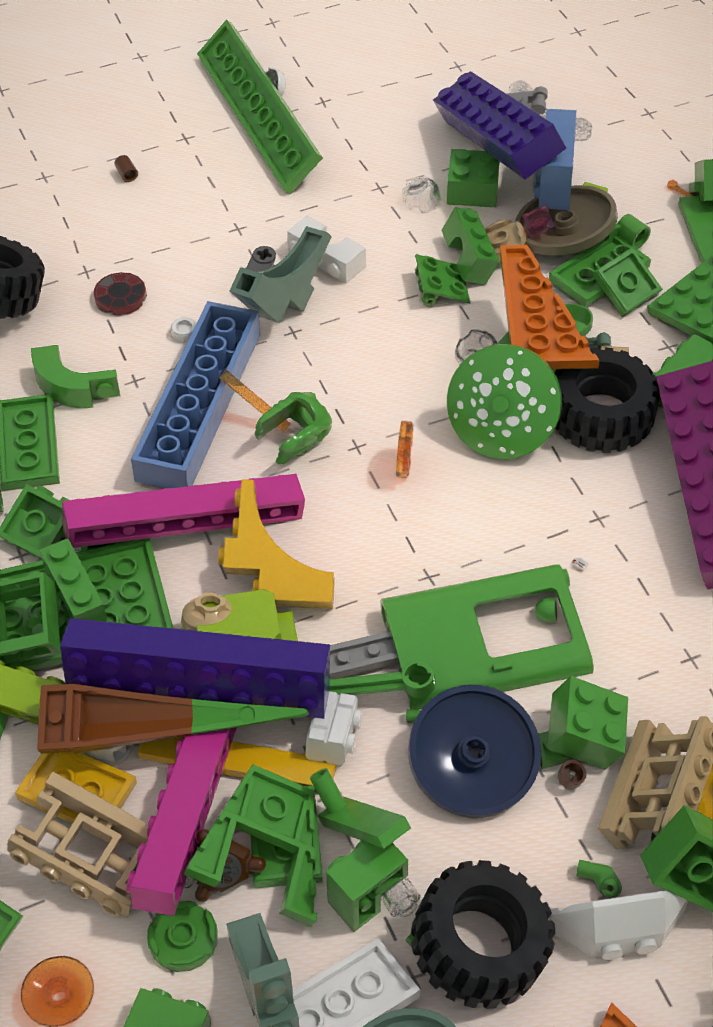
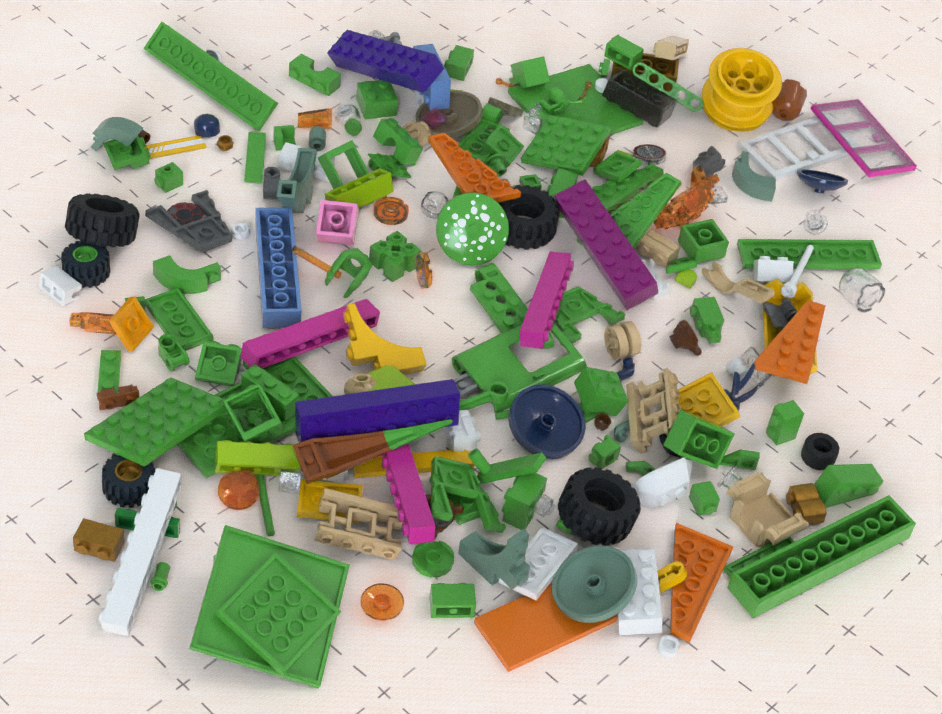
camera: 30 degrees left, 5 degrees down
none -> sand green arch [91,117,143,151]
none -> bright green plate [103,136,151,170]
none -> yellow sticker [144,135,207,159]
none -> dark grey wing [145,190,232,252]
none -> bright green brick [154,162,183,193]
none -> dark blue hair [194,114,220,138]
none -> pearl gold plate [217,135,234,151]
none -> bright green tile [244,132,266,183]
none -> bright green panel [273,125,296,151]
none -> clear tile [278,470,302,494]
none -> bright green arch [289,54,341,96]
none -> clear orange slope [297,108,332,129]
none -> sand green brick [309,126,326,151]
none -> bright pink brick [316,200,359,245]
none -> bright green window [317,140,369,189]
none -> lime brick [324,168,394,210]
none -> bright green tile [344,118,362,136]
none -> bright green brick [369,231,422,282]
none -> clear orange tile [373,197,409,225]
none -> bright green brick [444,45,474,81]
none -> bright green hinge [470,263,528,333]
none -> bright green piece [484,154,507,177]
none -> dark tan wing [488,97,524,118]
none -> bright green plate [519,174,542,190]
none -> dark pink brick [520,251,574,349]
none -> clear plate [523,103,542,135]
none -> bright green wing [556,286,626,343]
none -> bright green brick [588,434,621,469]
none -> tan wheel [604,321,641,360]
none -> sand green arm [614,420,630,443]
none -> dark blue arm [616,357,635,381]
none -> bright green brick [689,481,720,515]

